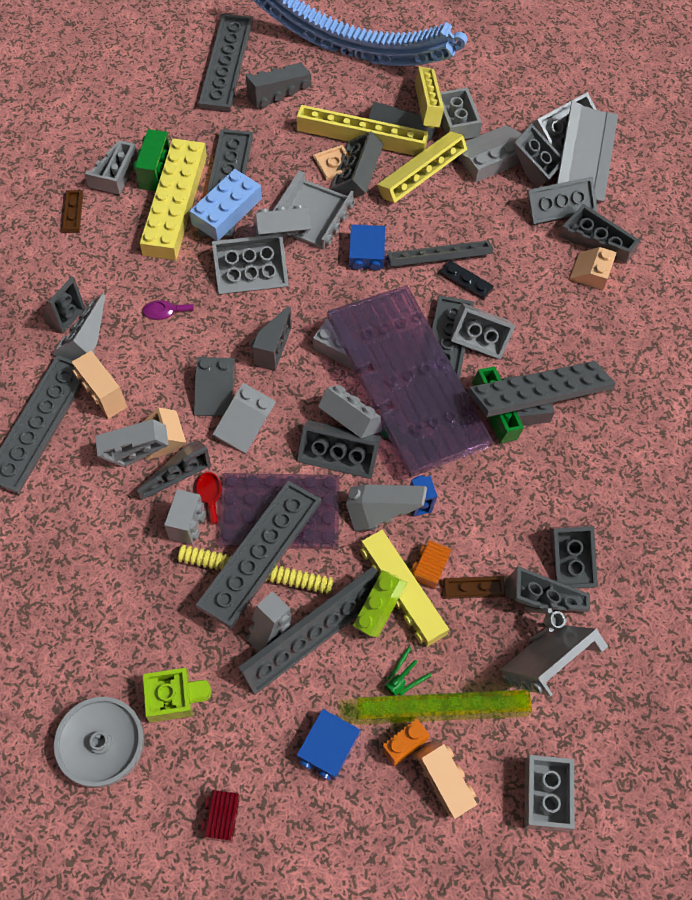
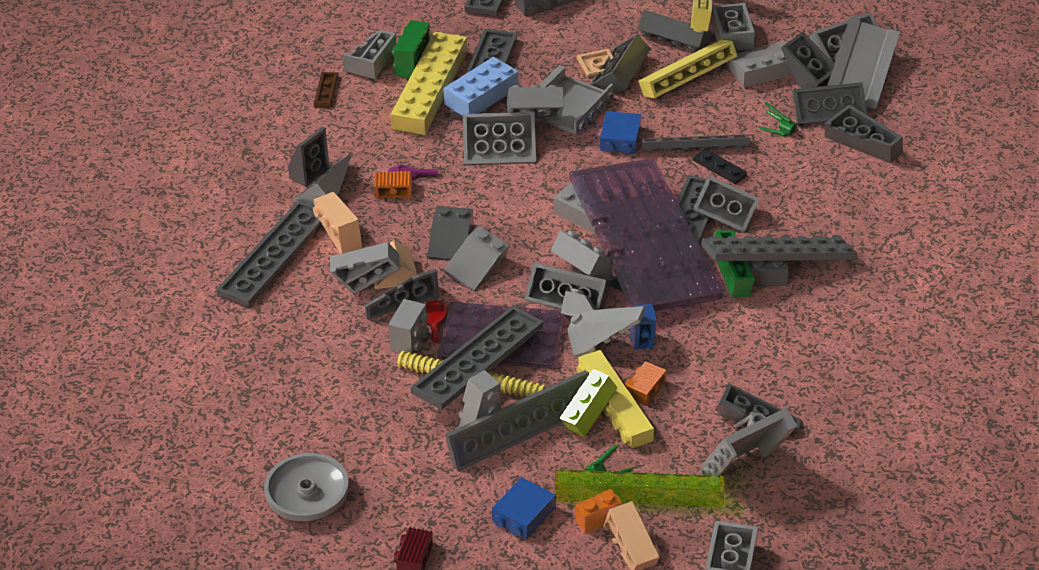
camera: 10 degrees right, 20 degrees down
lime brick [143,668,212,723] -> none
dark grey slope [251,307,292,371] -> none
light yellow brick [297,105,428,156] -> none
reddish brown tile [443,576,505,599] -> none
dark grey slope [549,525,598,588] -> none
light nougat slope [569,247,617,290] -> none
none -> orange brick [374,170,412,198]
none -> light grey slope [561,289,596,317]
none -> green plant [759,102,797,137]

